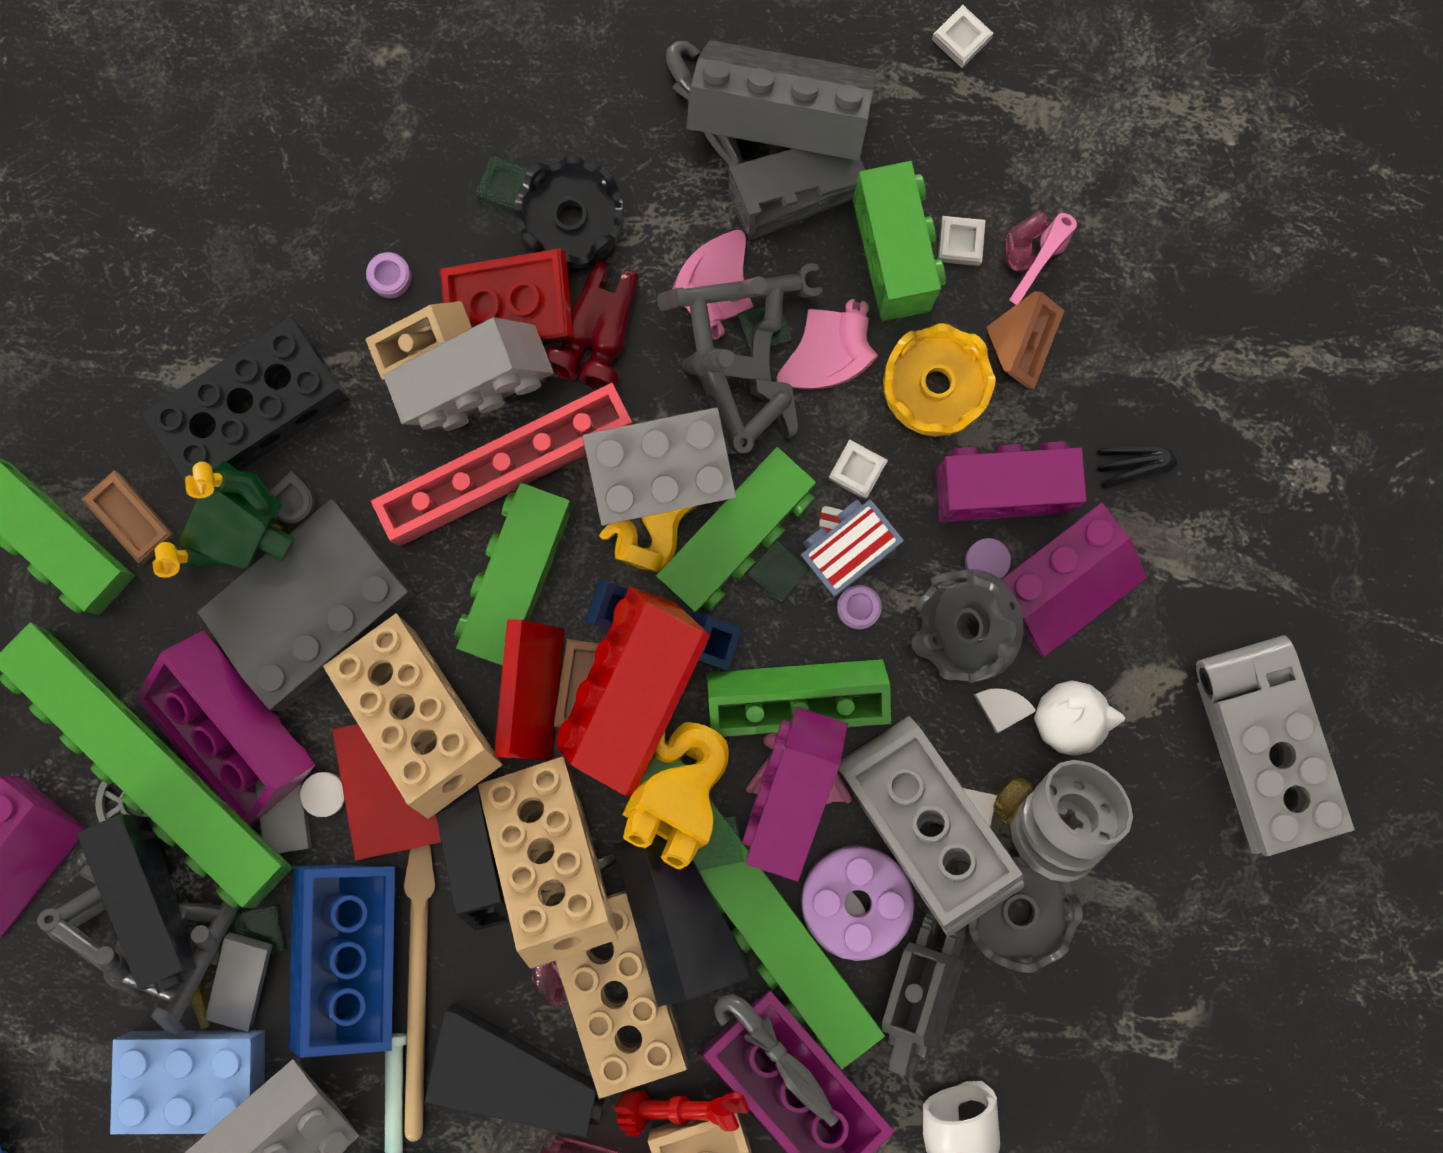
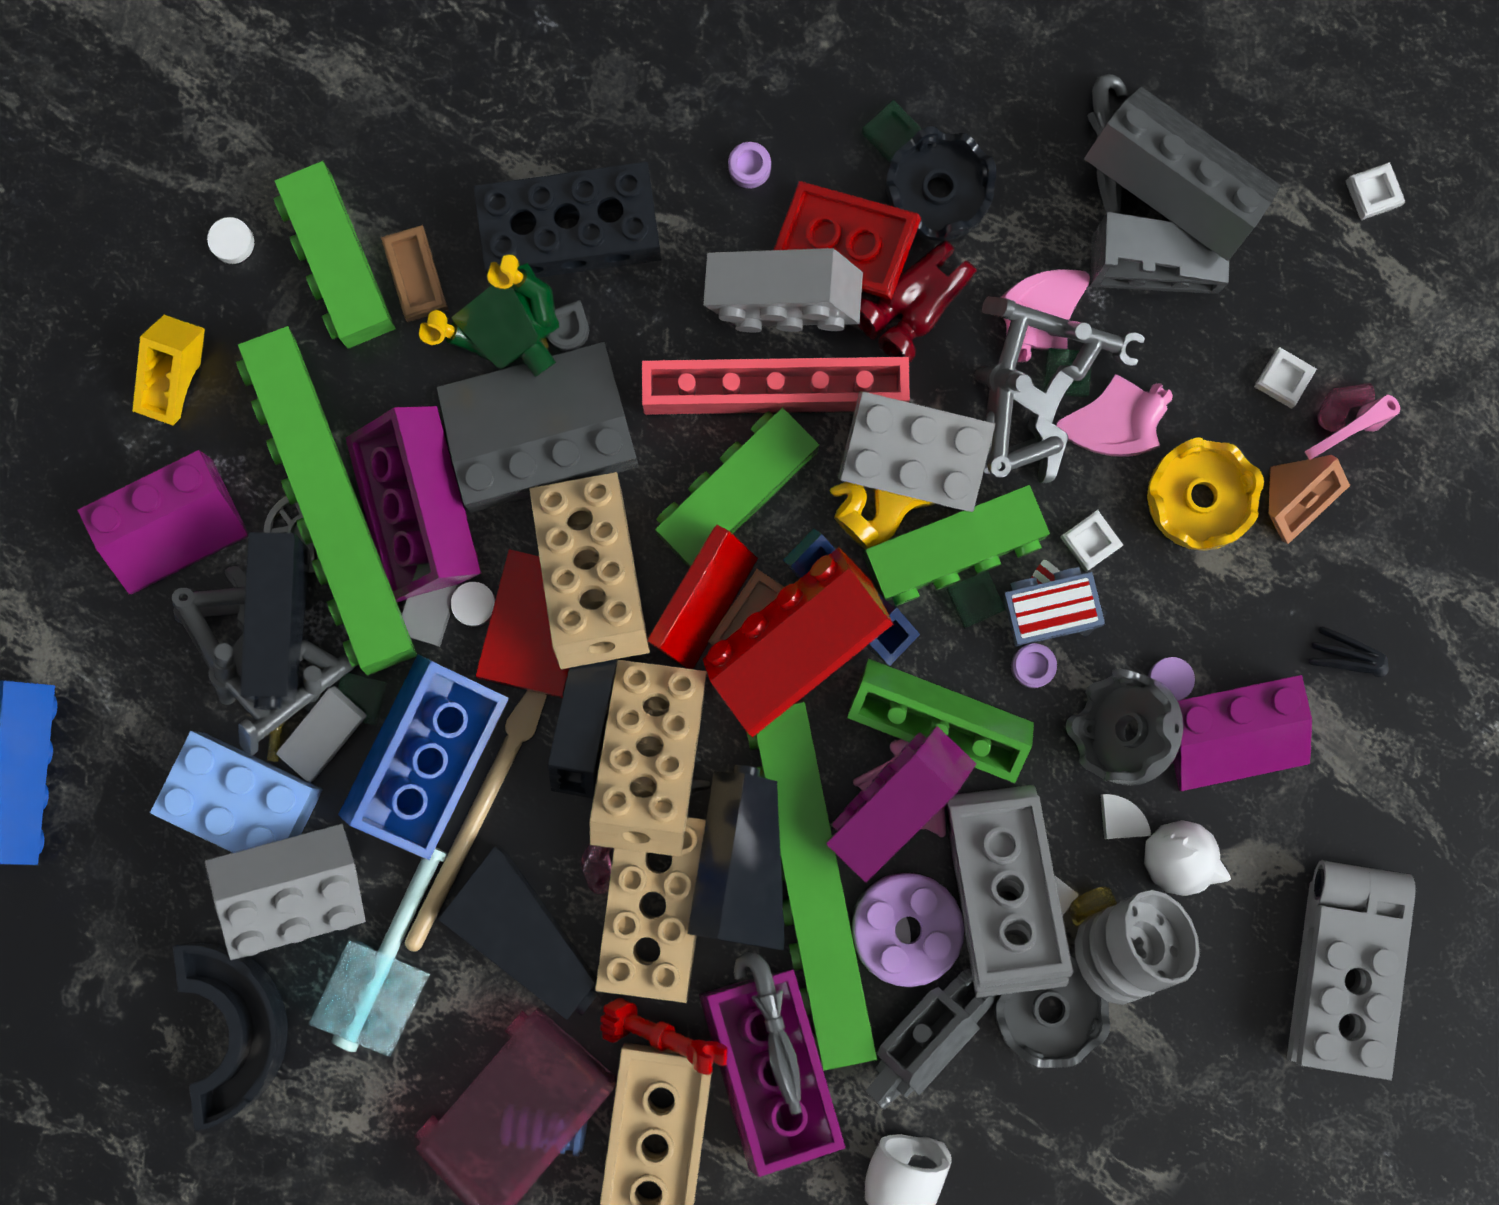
camera: 20 degrees right, 0 degrees up
tan brick [365,301,472,380] -> none
yellow hips [622,722,729,869] -> none
clear green tile [696,816,744,870] -> none
bright green brick [853,161,946,322] -> none
magenta brick [935,441,1086,522] -> none

